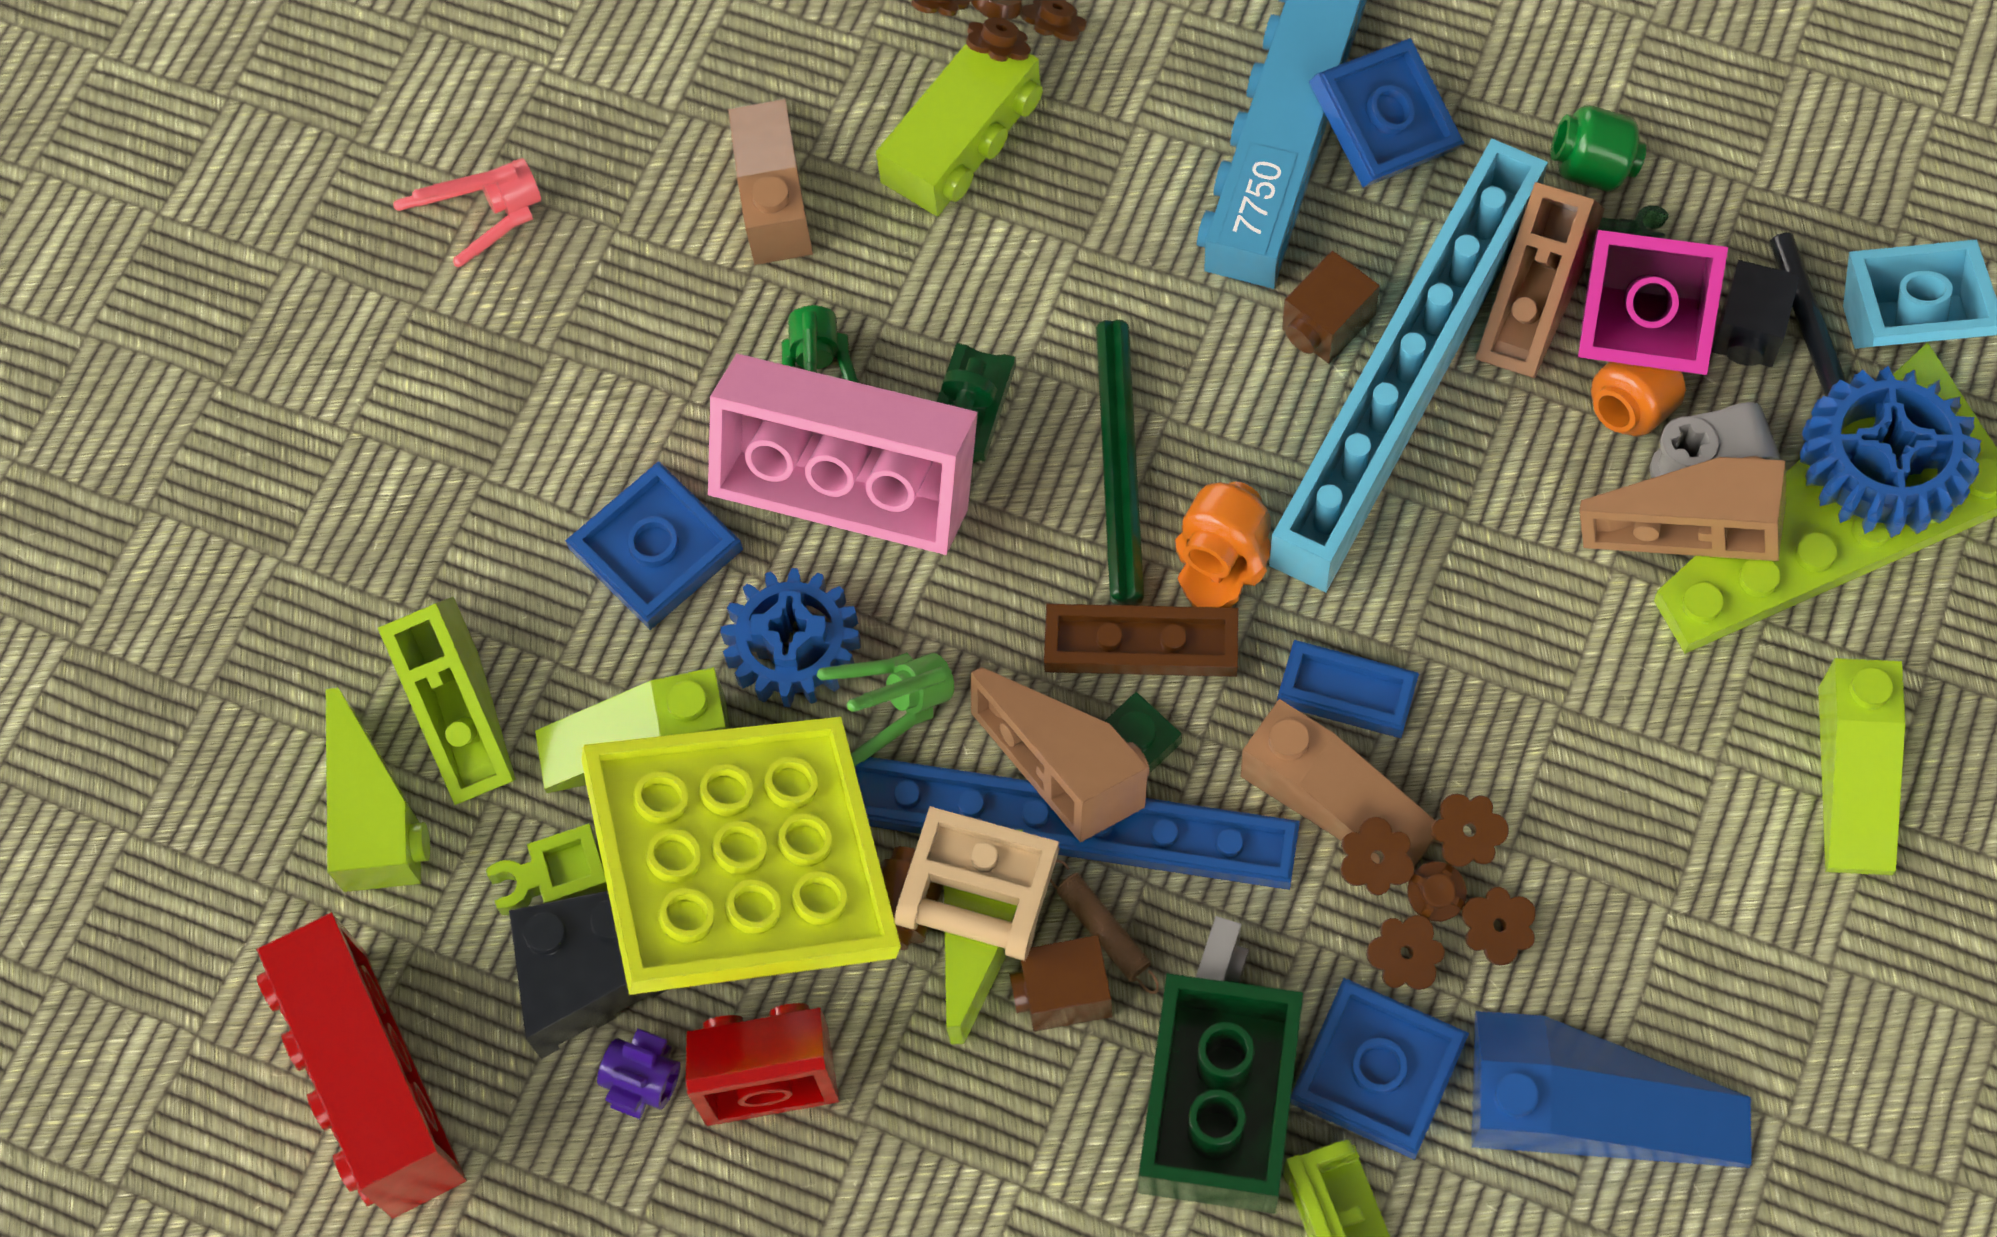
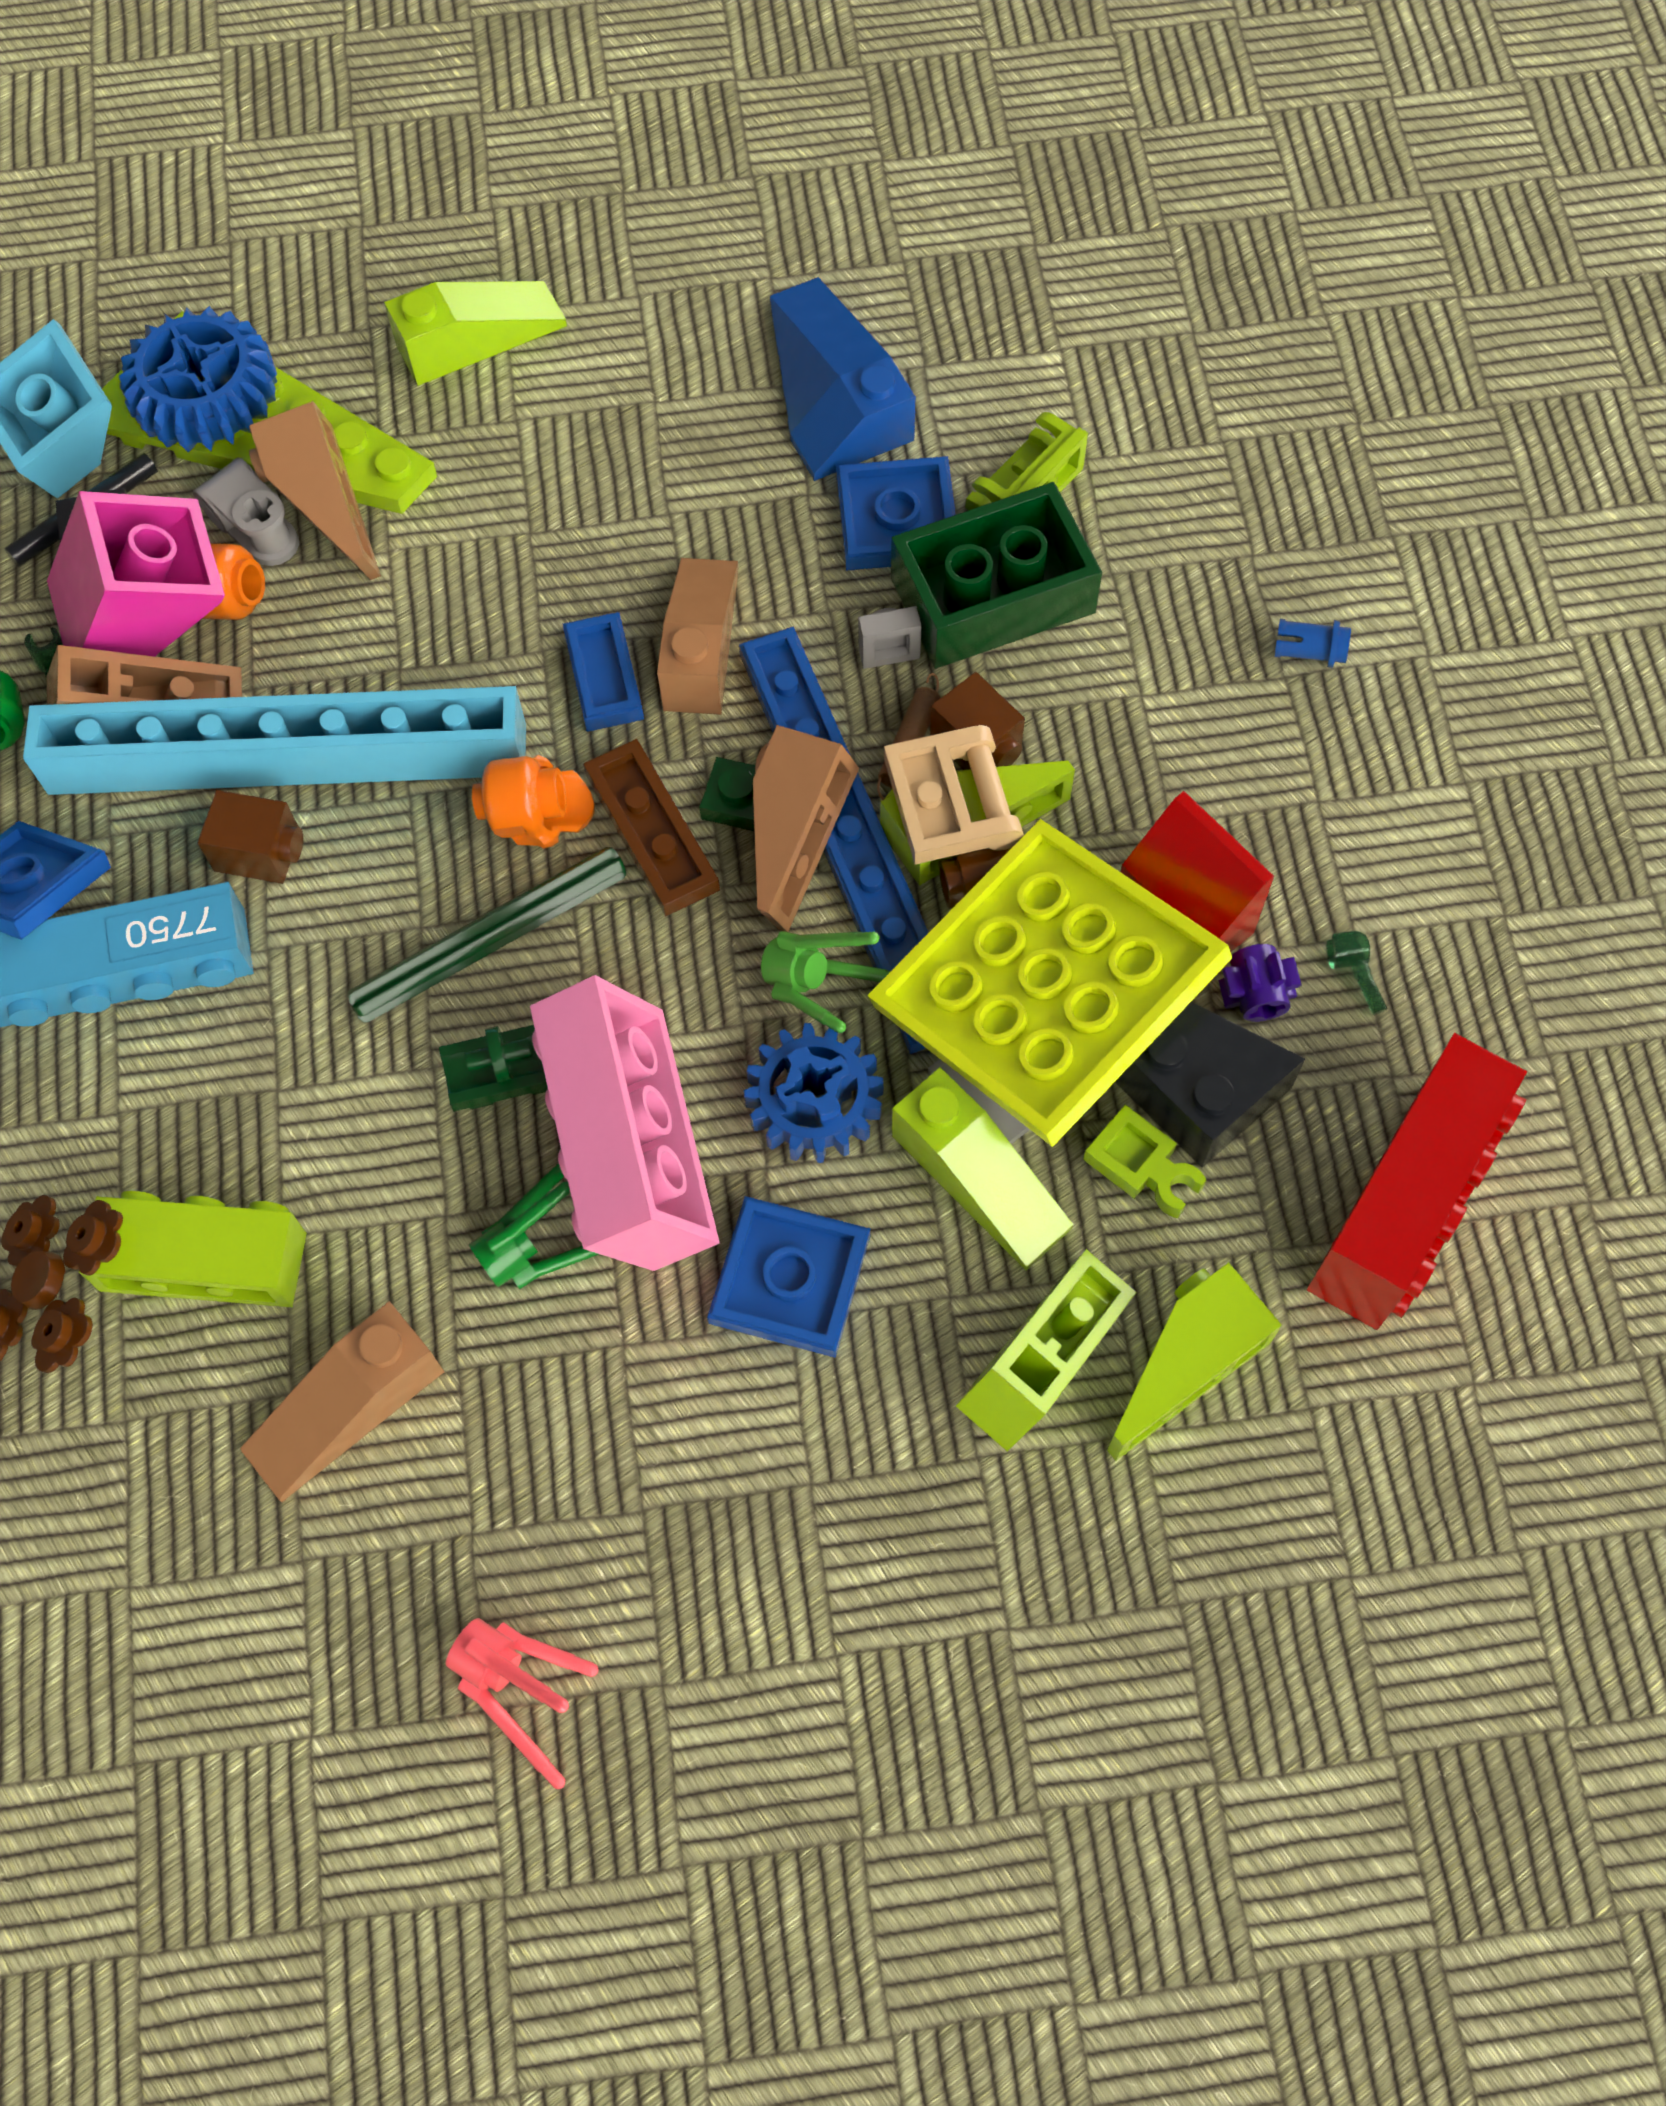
camera: 125 degrees left, 0 degrees up
reddish brown plant [1340,794,1536,990] -> none
none -> clear green hand [1326,931,1388,1015]

